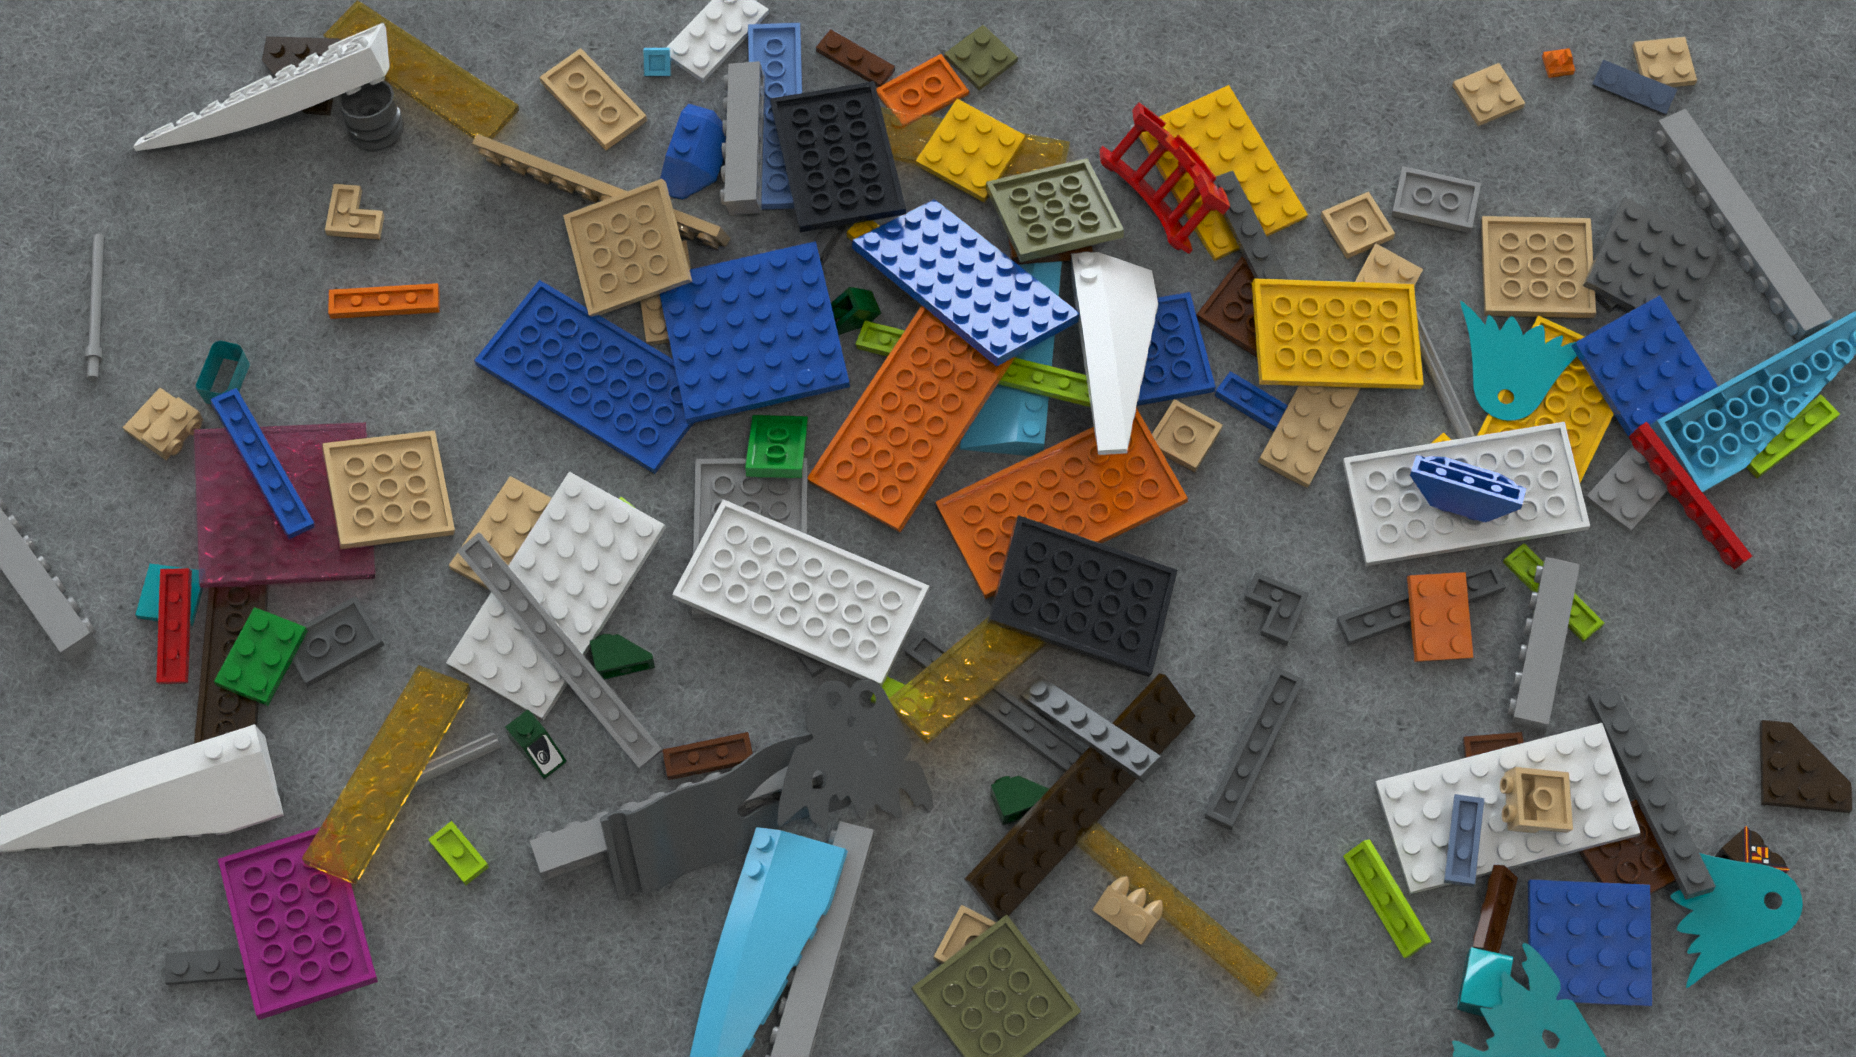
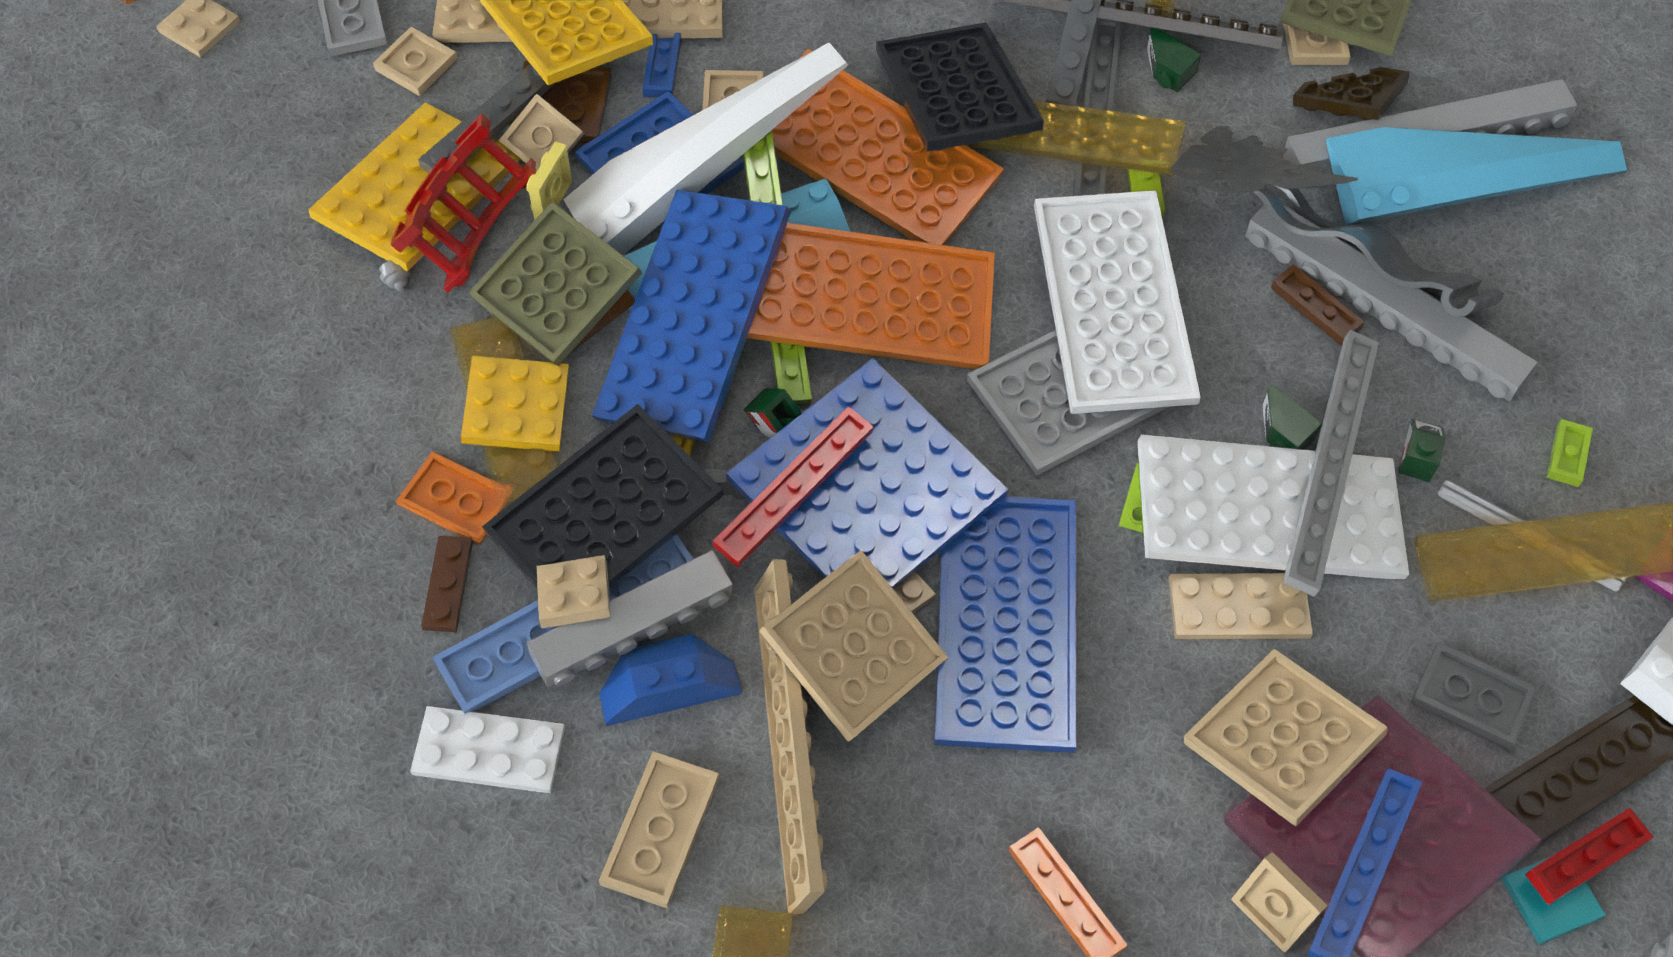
camera: 120 degrees left, 5 degrees down
green plate [214,607,308,706] -> none
medium azure plate [643,48,671,76] -> none
green plate [745,415,808,478] -> none
olive plate [944,25,1018,90] -> none
none -> tan plate [499,94,585,171]
none -> light yellow plate [527,141,572,220]
none -> tan plate [537,555,611,628]
none -> plate [713,406,874,567]
none -> tan plate [1231,852,1328,953]
none -> dark brown plate [1293,67,1409,121]

